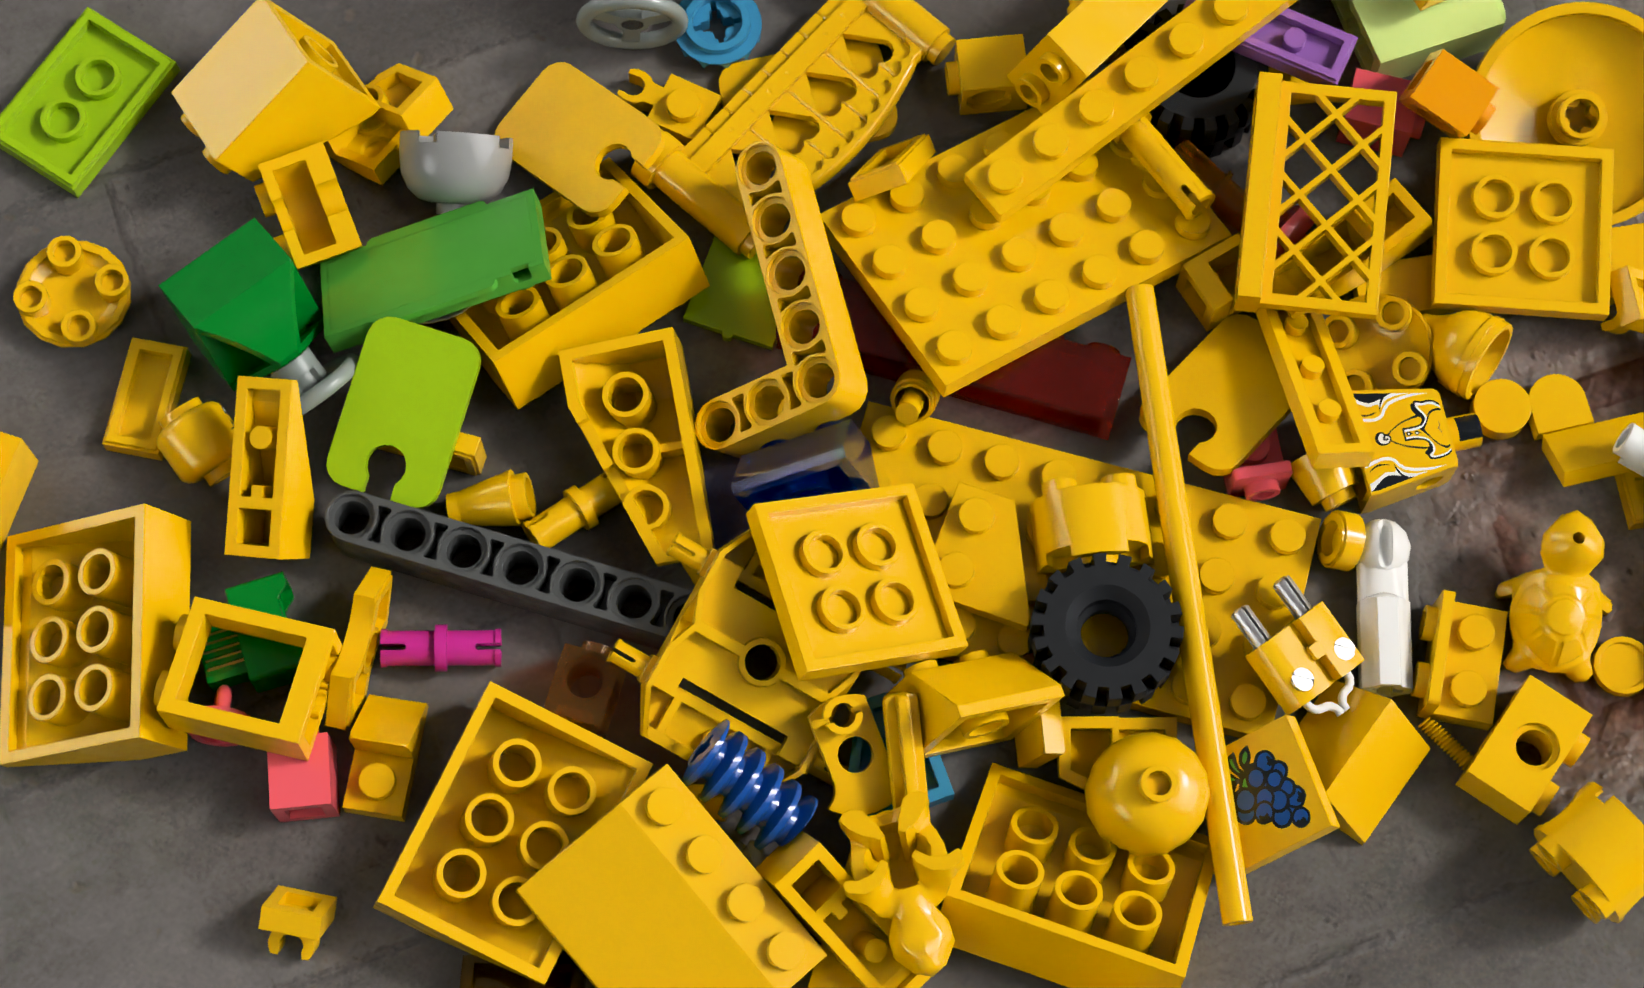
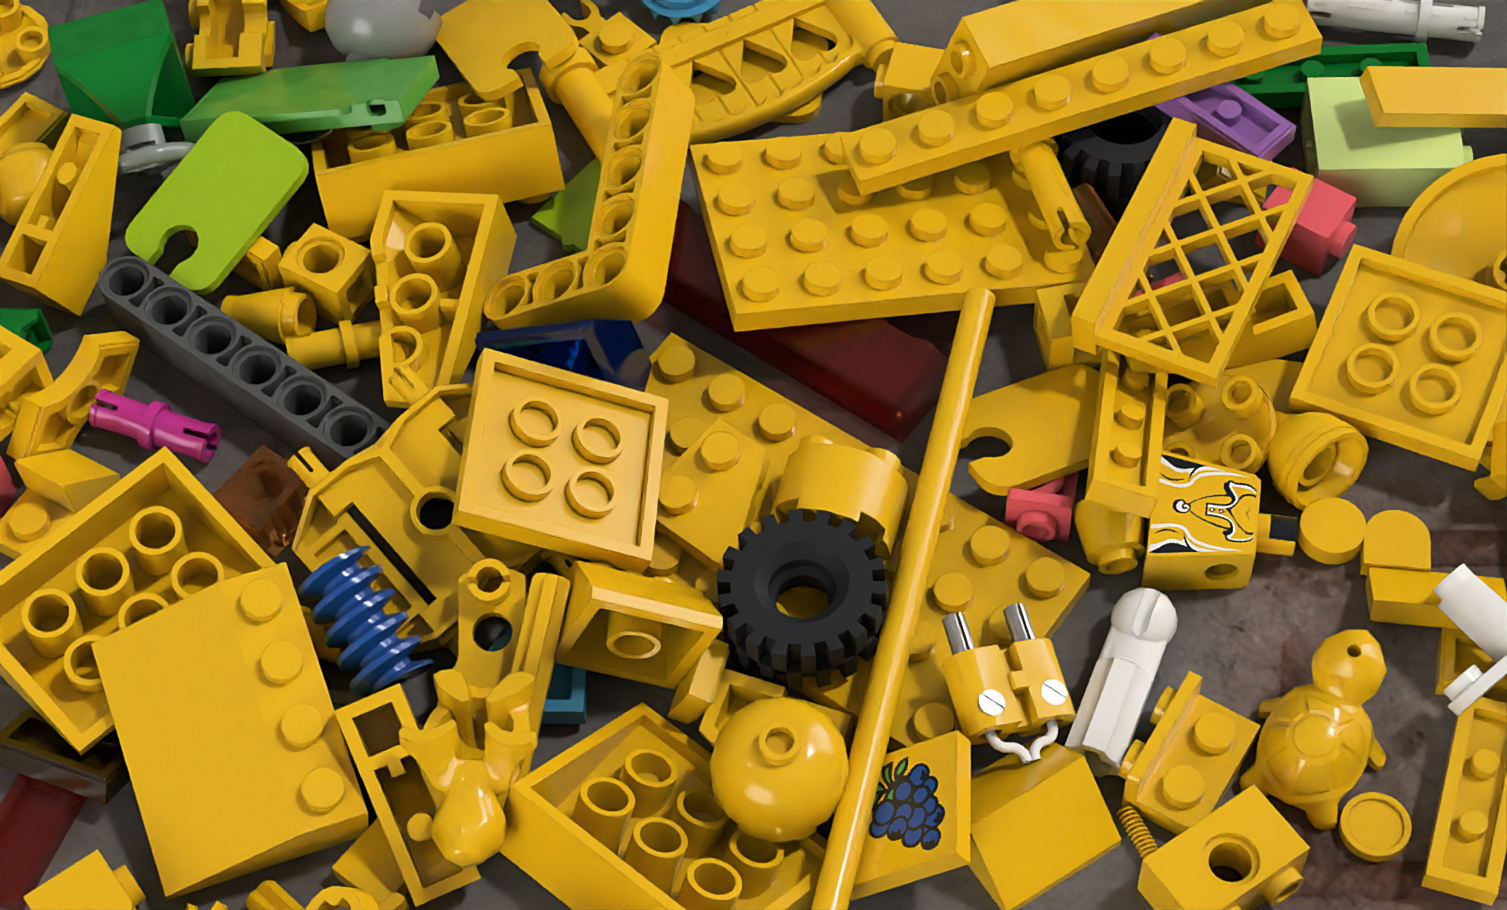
camera: 25 degrees right, 15 degrees down
yellow tile [848,133,936,202] -> none
yellow cylinder [890,368,941,424] -> none
yellow tile [1317,510,1365,571] -> none
light orange brick [1398,49,1500,138] -> none
none -> yellow brick [278,223,377,325]

